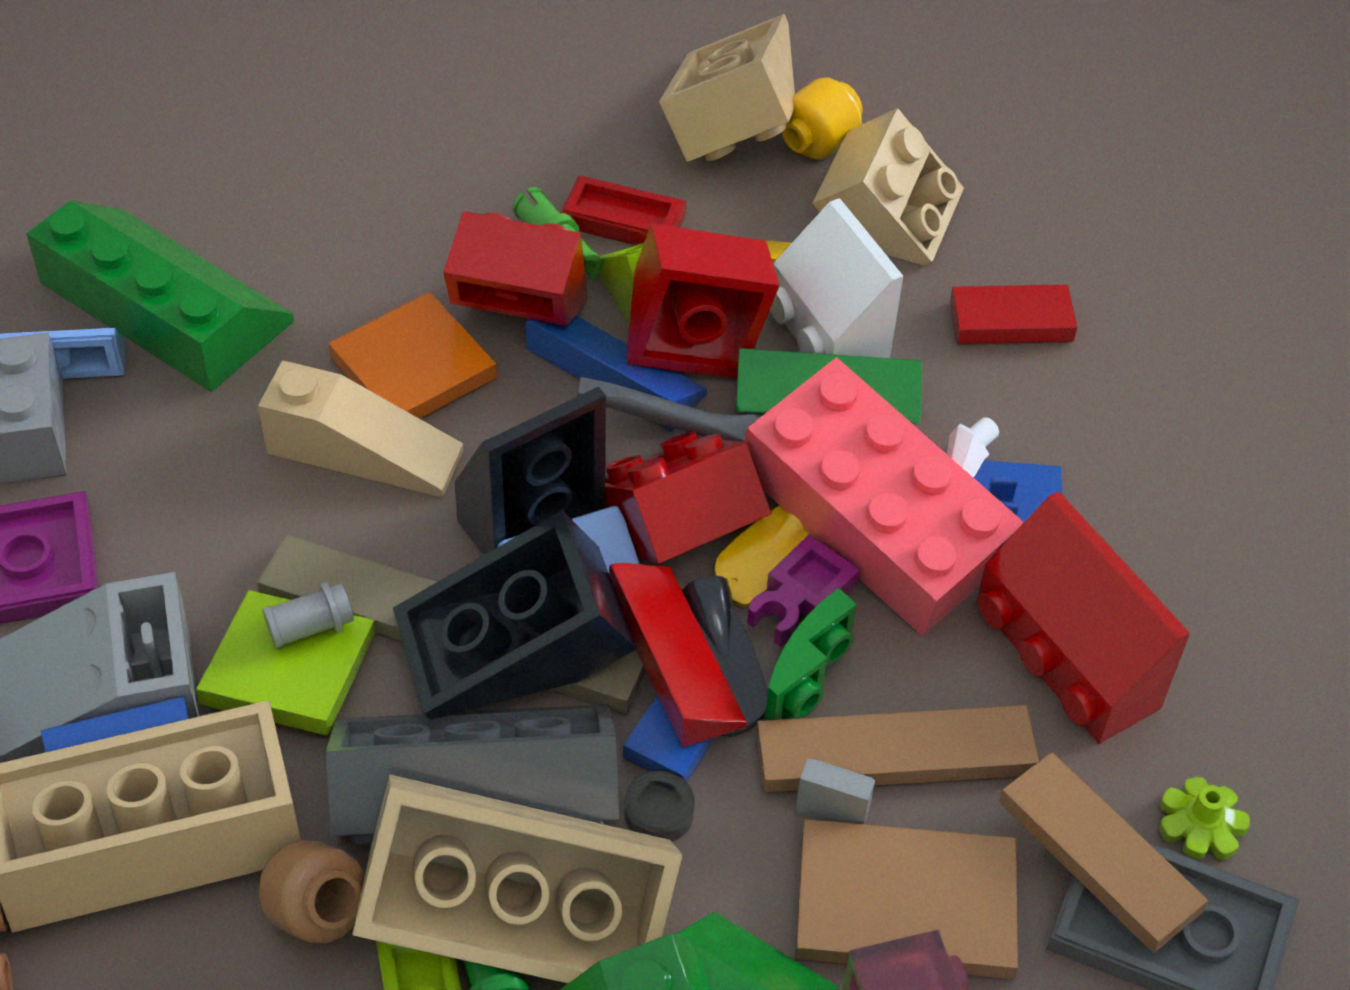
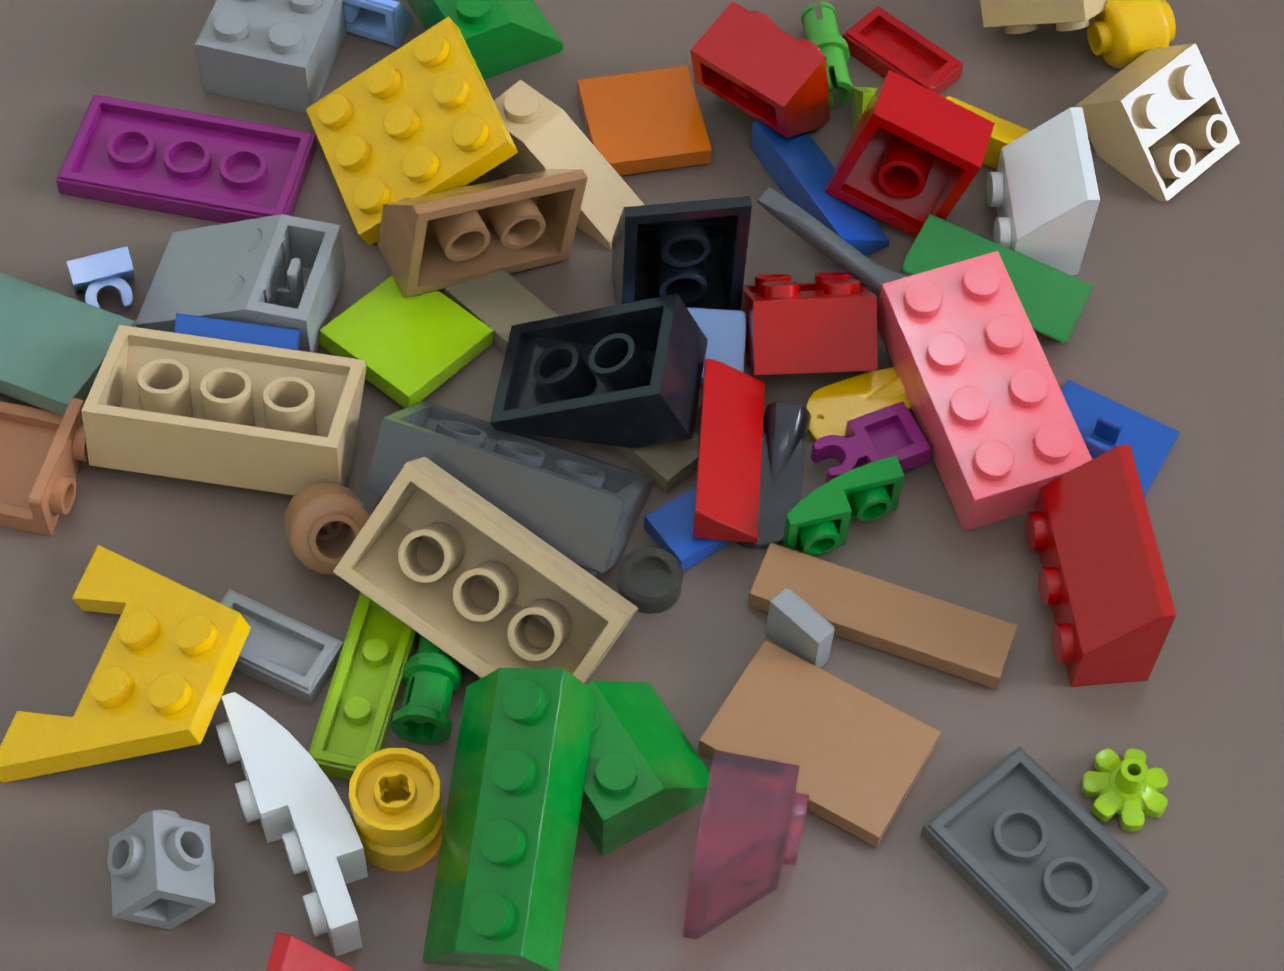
camera: 25 degrees right, 5 degrees up
light grey pin [262,581,354,649] -> none
white bar [947,417,999,478] -> none
red tile [950,284,1078,344] -> none
medium nougat tile [999,752,1209,954] -> none
none -> yellow plate [306,16,518,246]
none -> medium nougat slope [378,169,588,298]

